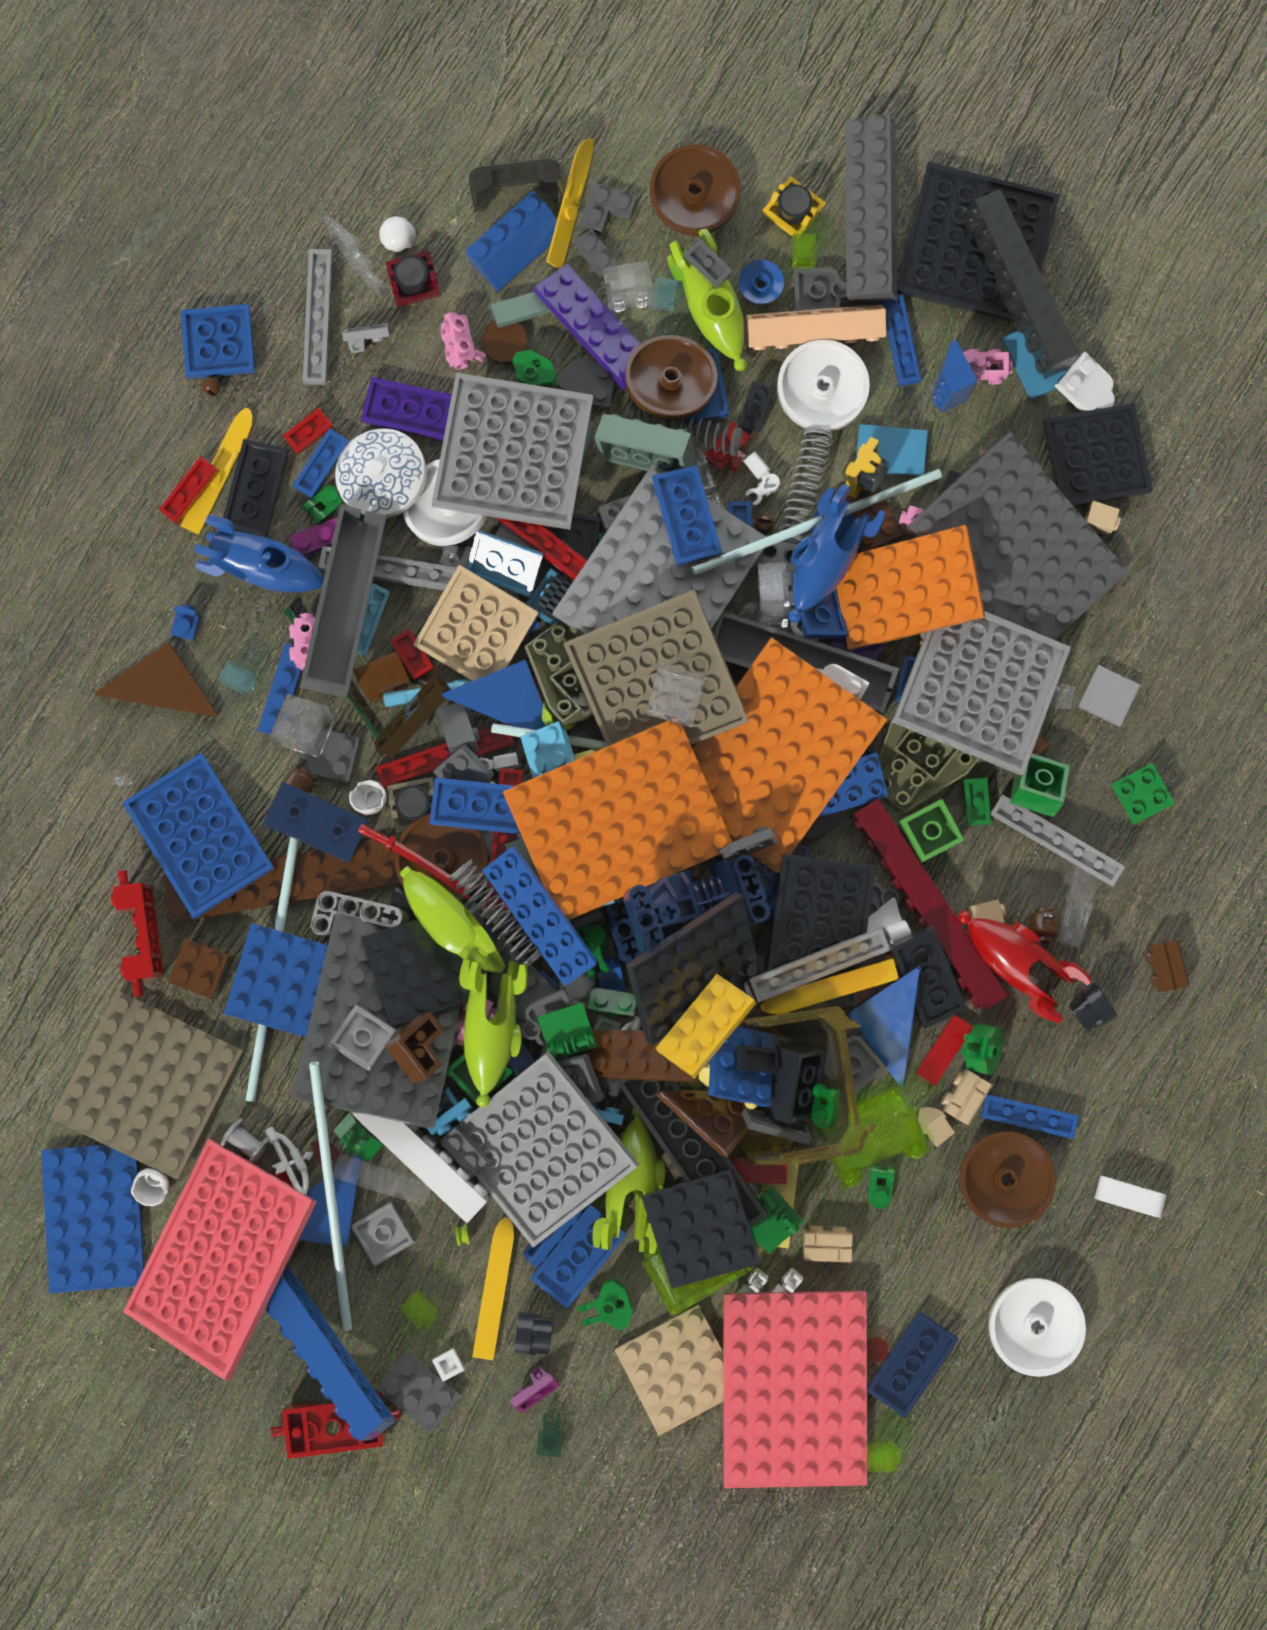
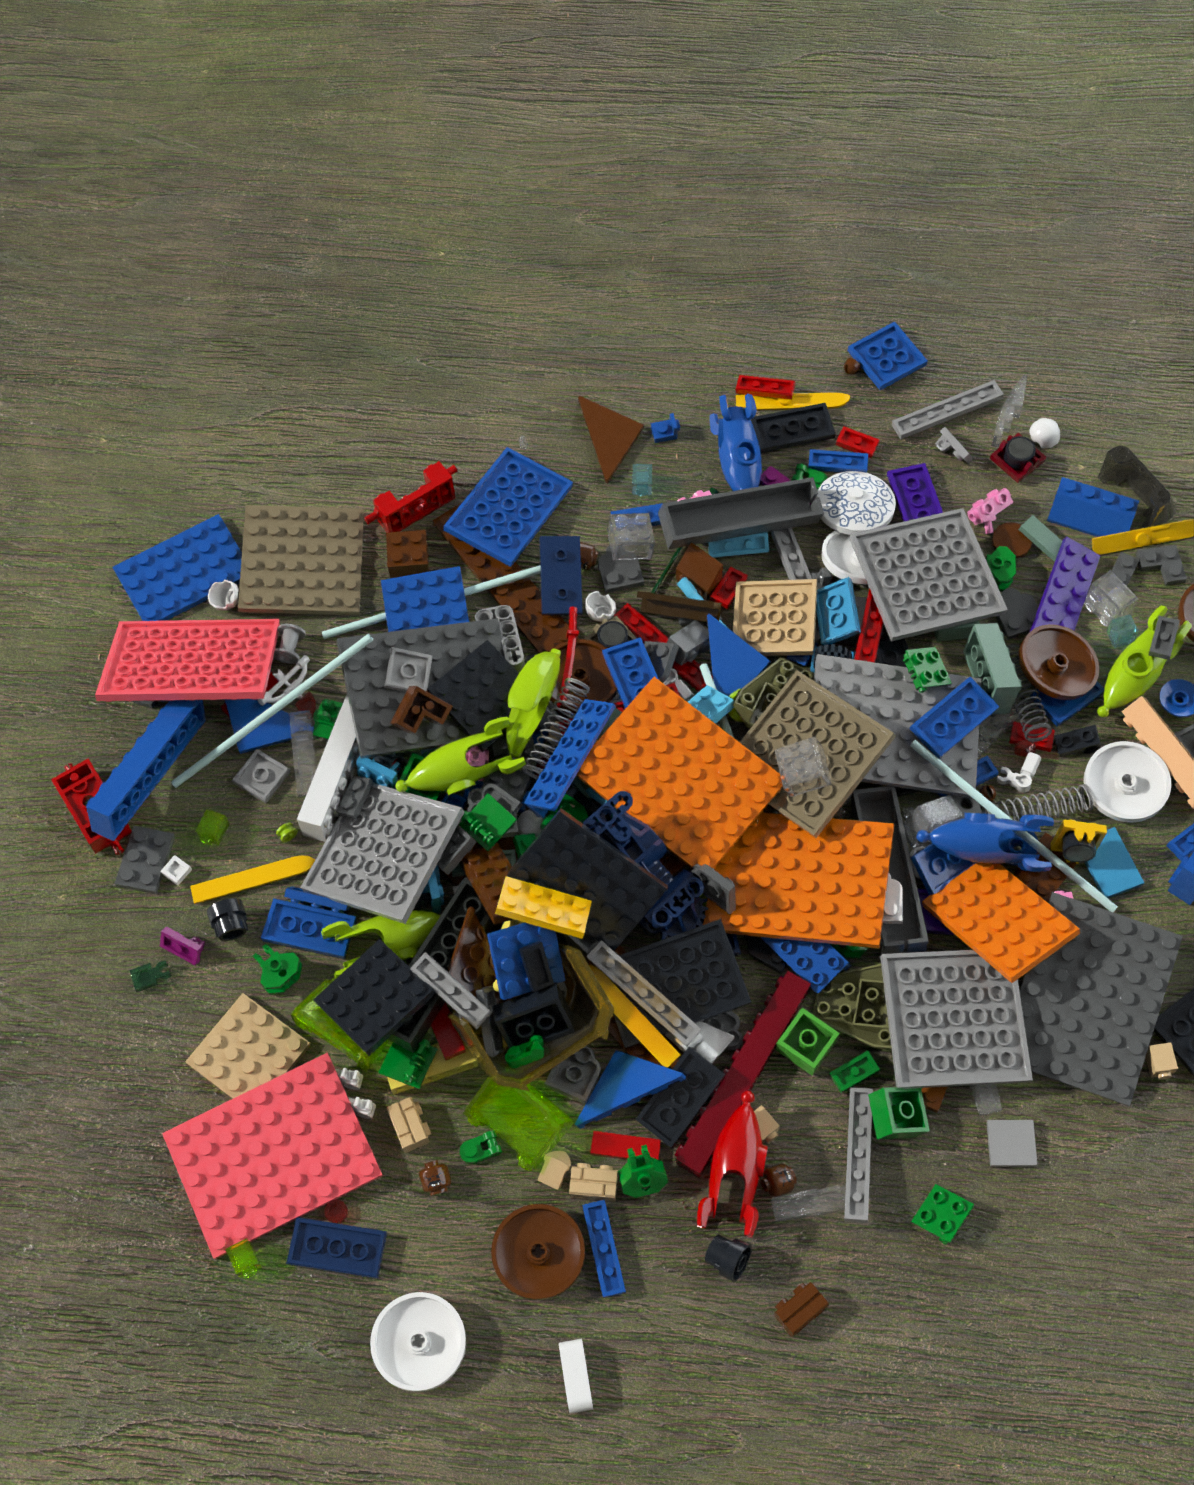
camera: 65 degrees right, 20 degrees down
none -> light grey tile [410,952,492,1029]
none -> reddish brown head [419,1160,451,1196]
none -> green hinge [903,647,952,693]

